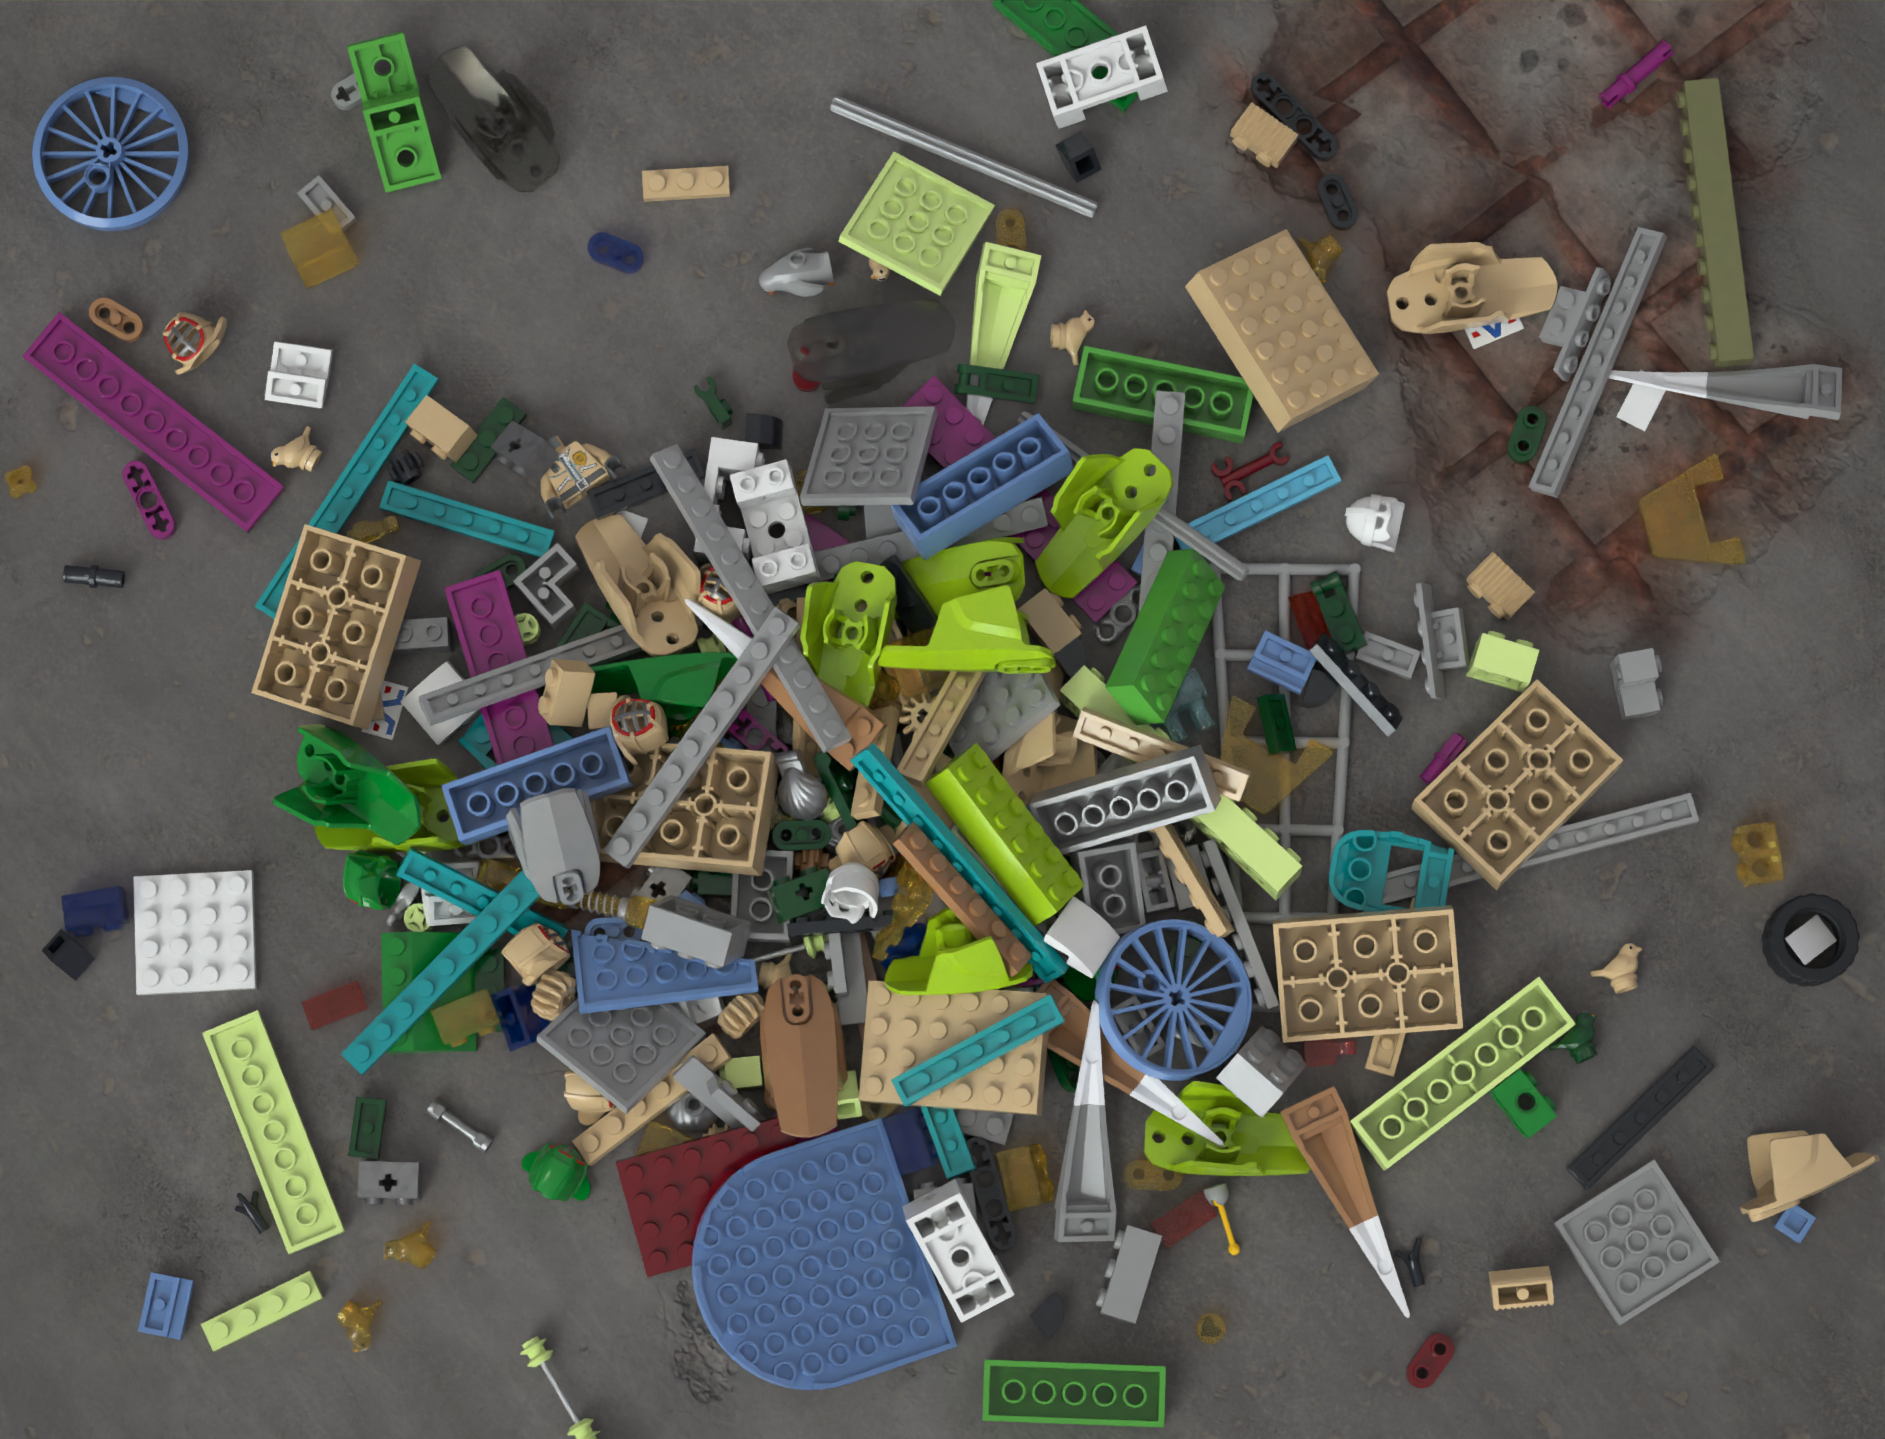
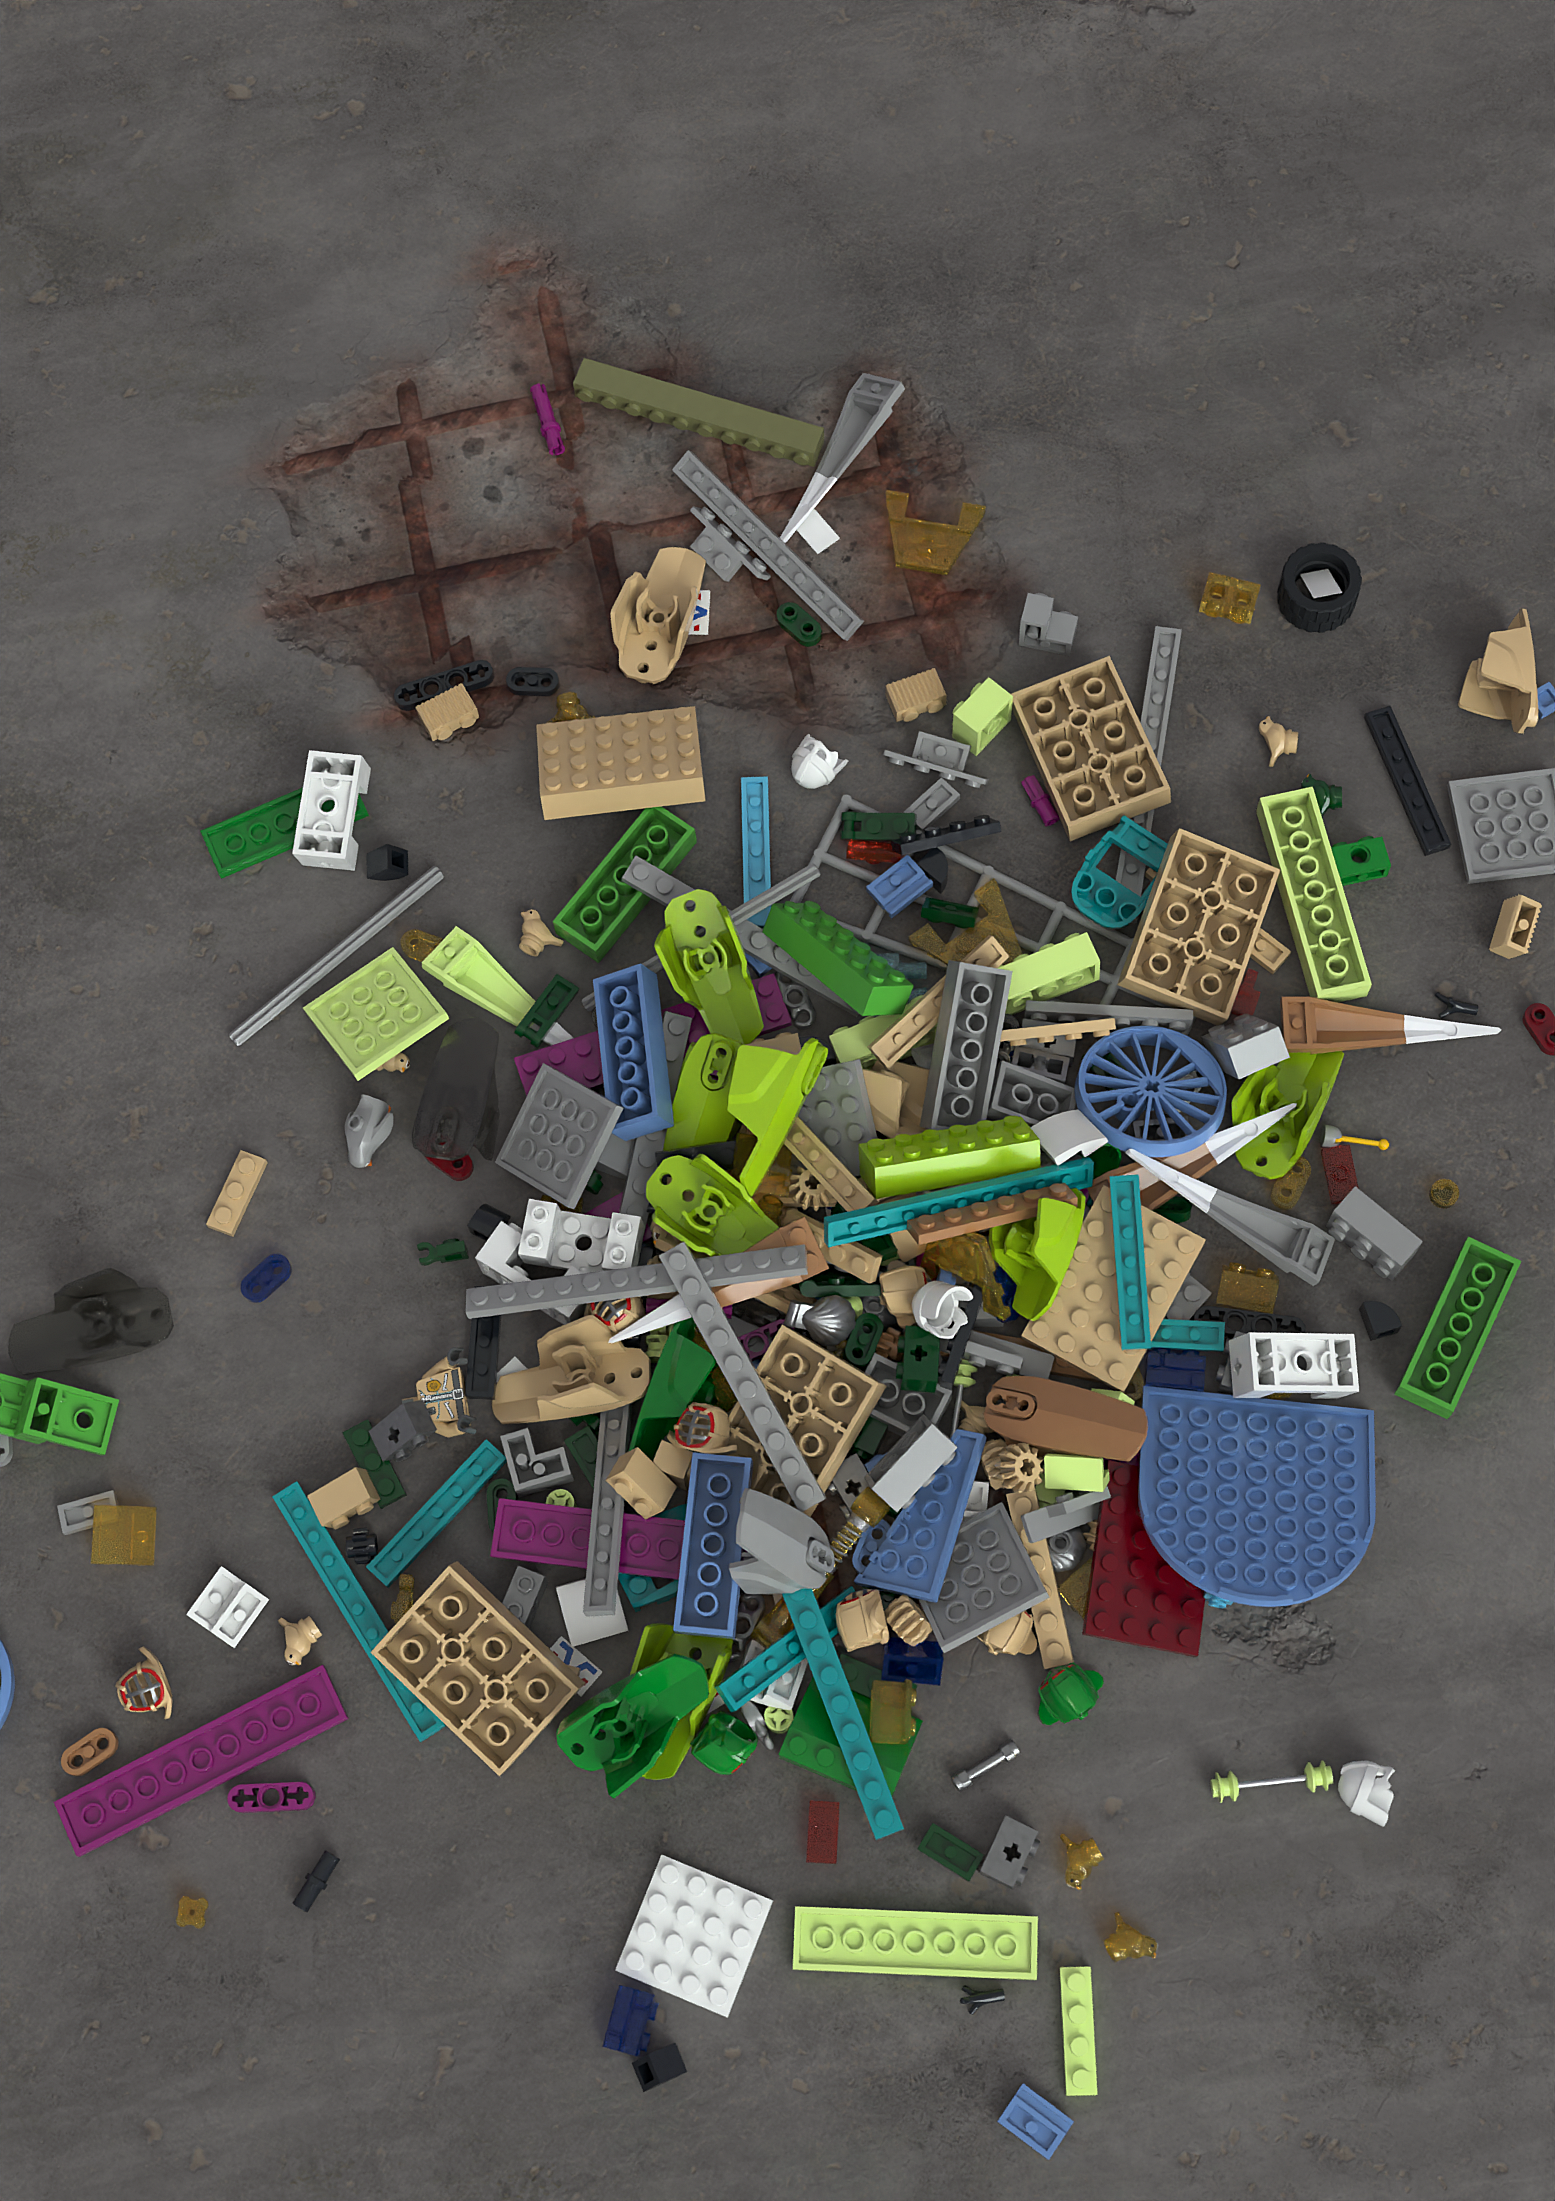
camera: 60 degrees left, 10 degrees down
dark red bar [1210,442,1290,502] -> none
none -> tan gear [995,1443,1045,1493]
none -> yellowish green panel [1044,1454,1109,1492]

